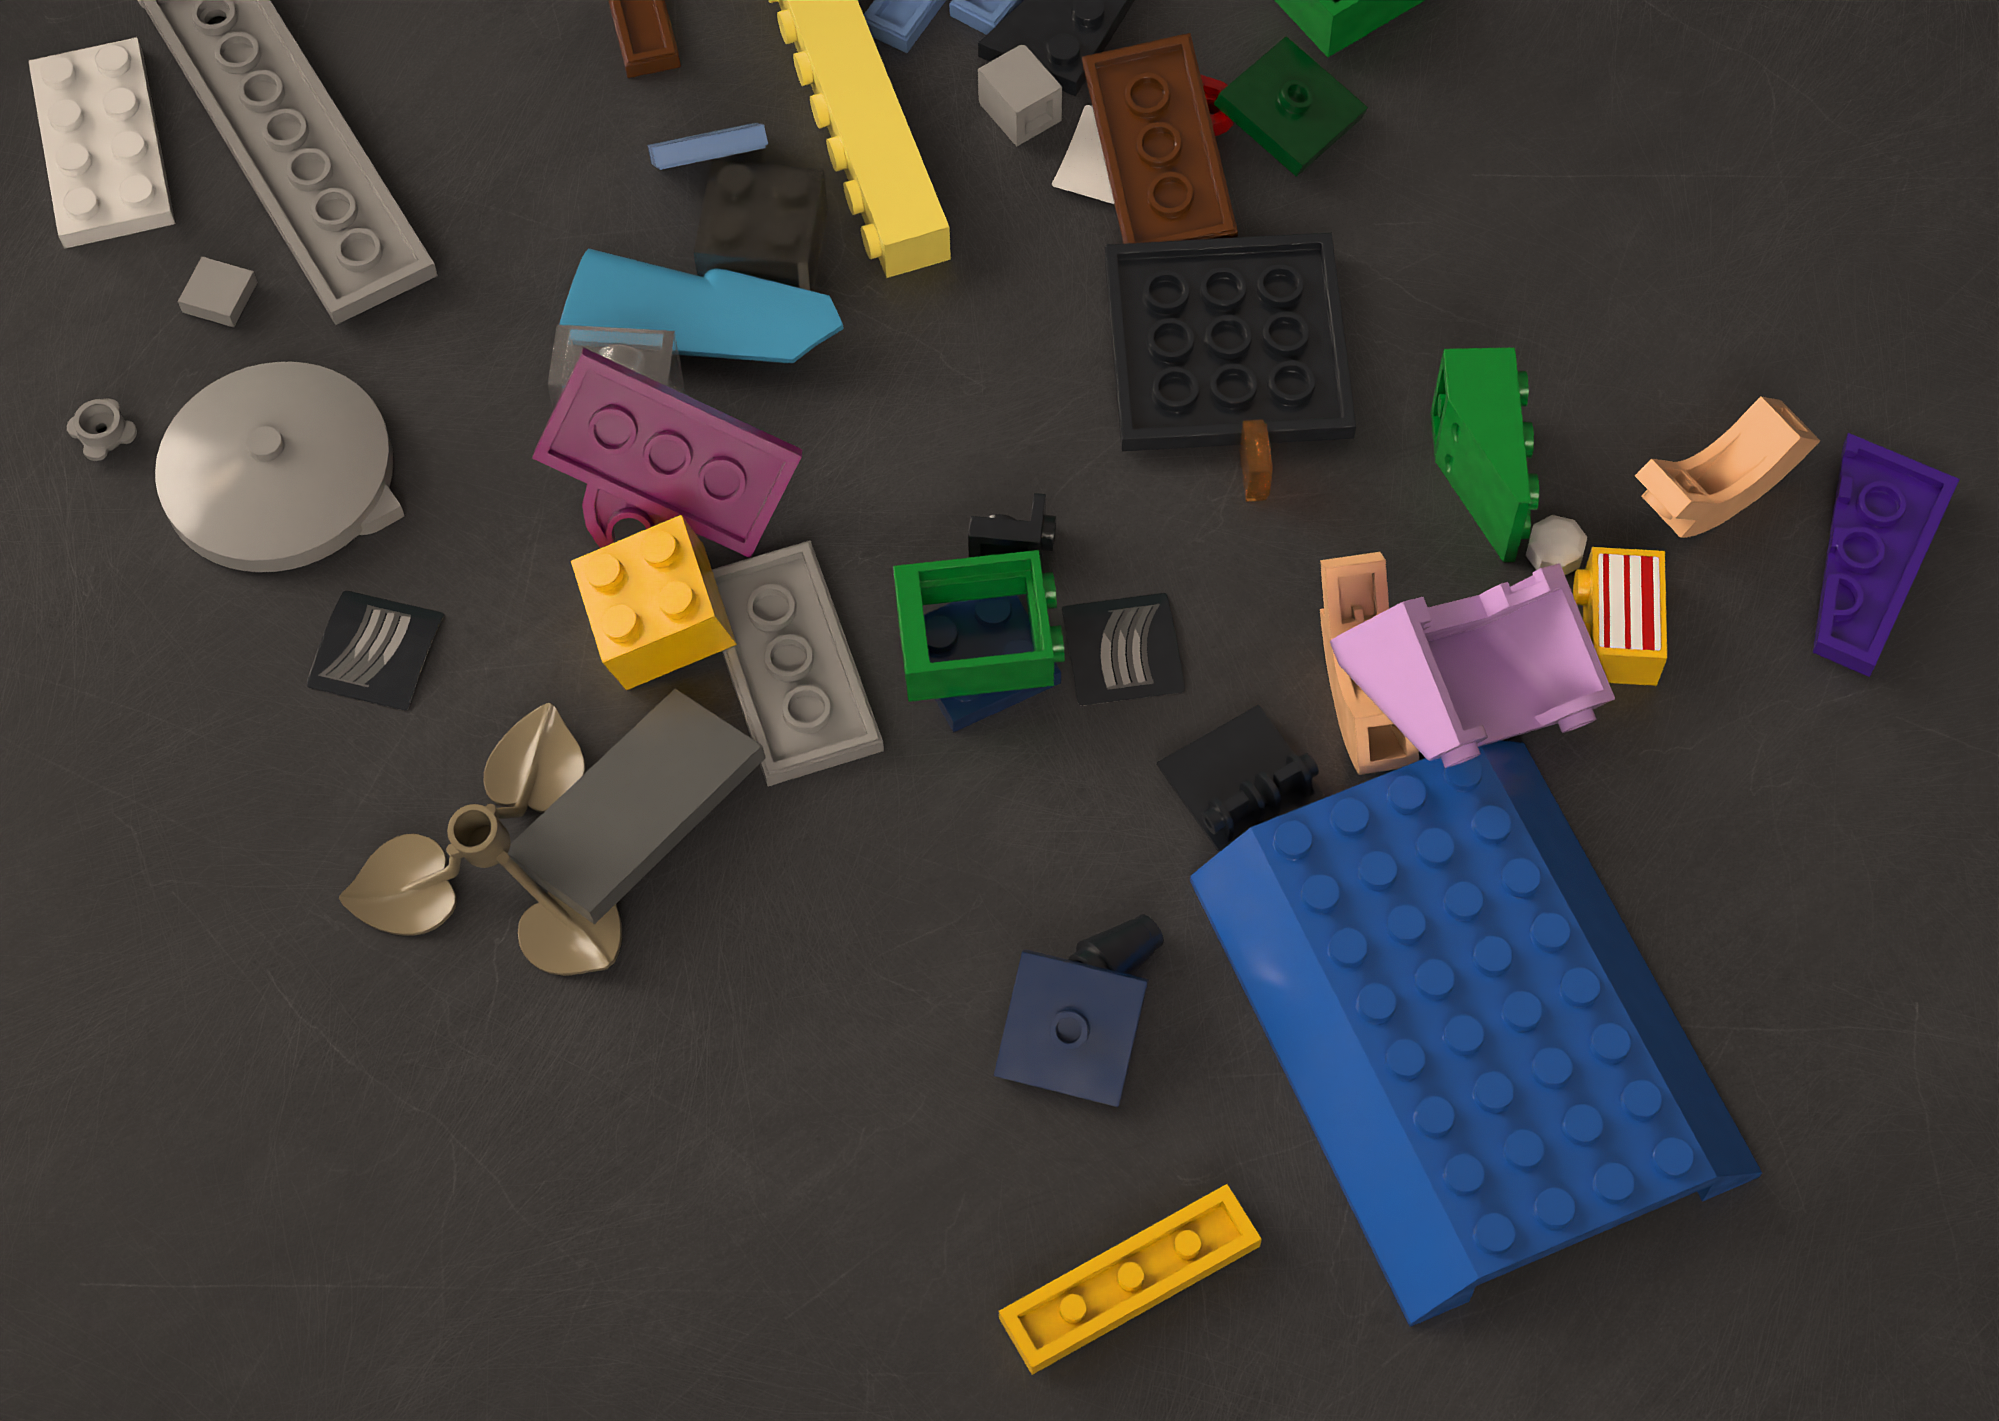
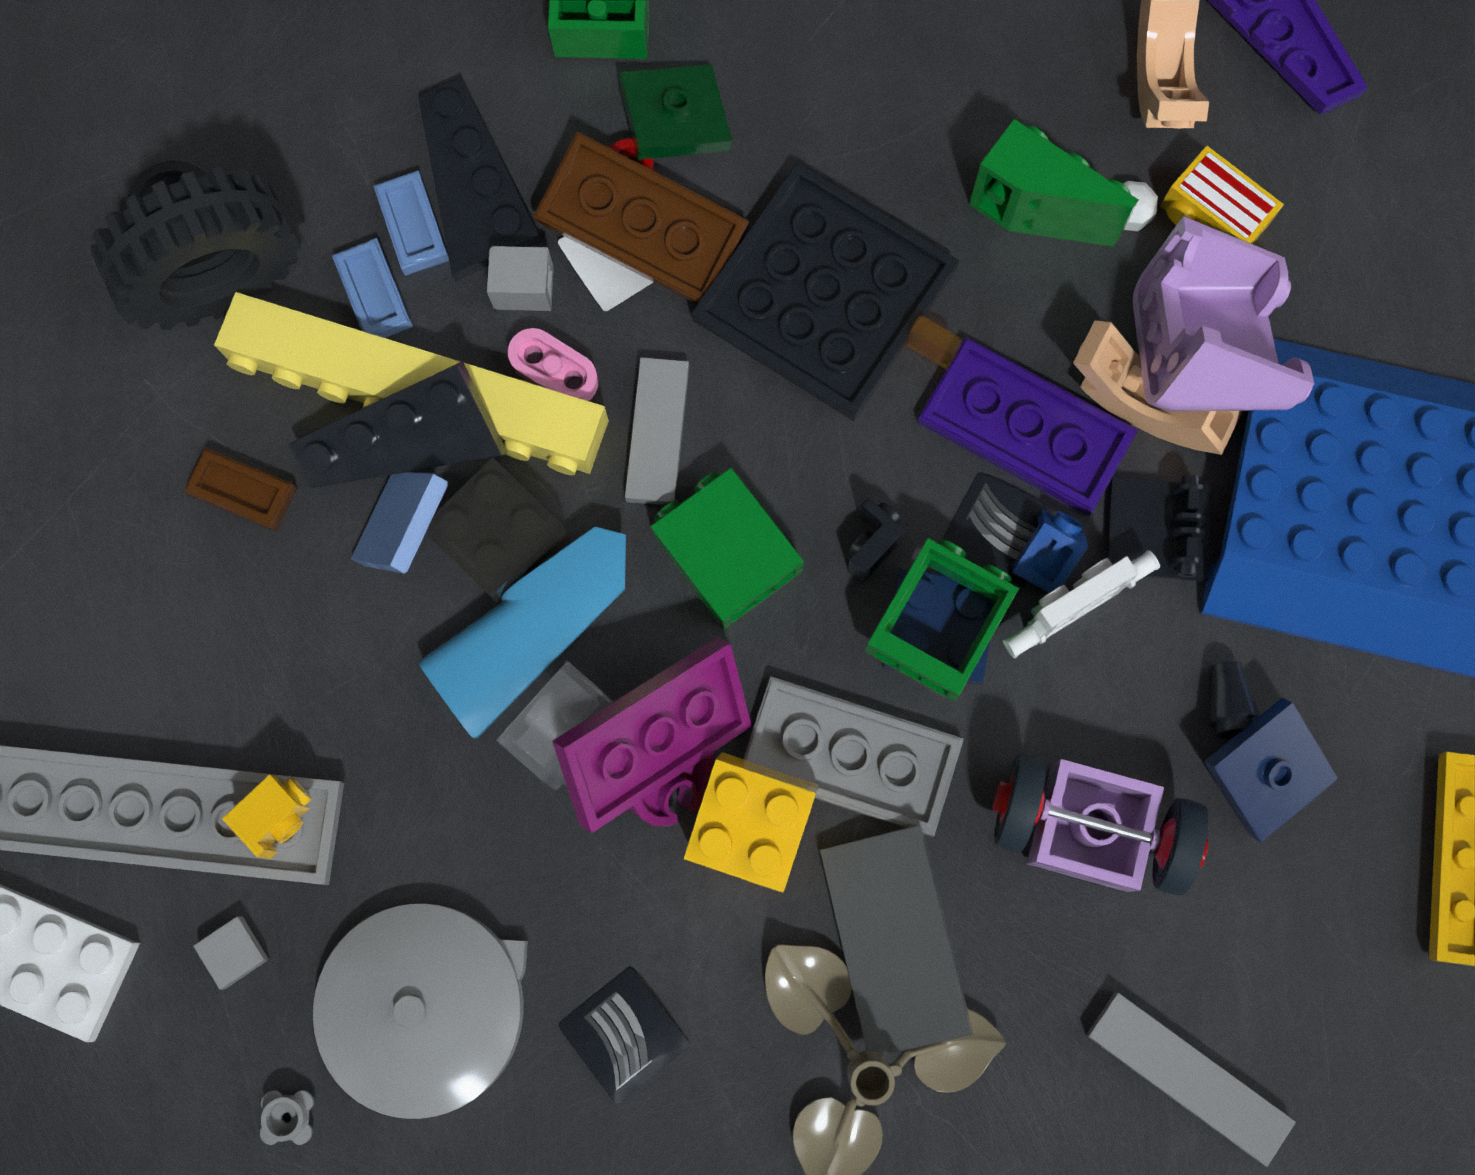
camera: 50 degrees left, 15 degrees up
none -> yellow brick [222,774,312,859]
none -> black wing [289,361,507,488]
none -> bright pink plate [508,328,598,401]
none -> light grey tile [625,357,689,506]
none -> green brick [650,468,804,630]
none -> dark purple tile [917,337,1138,516]
none -> brick [992,754,1209,896]
none -> white plate [1003,550,1160,659]
none -> blue bracket [1012,509,1088,593]
none -> light grey tile [1086,992,1296,1167]

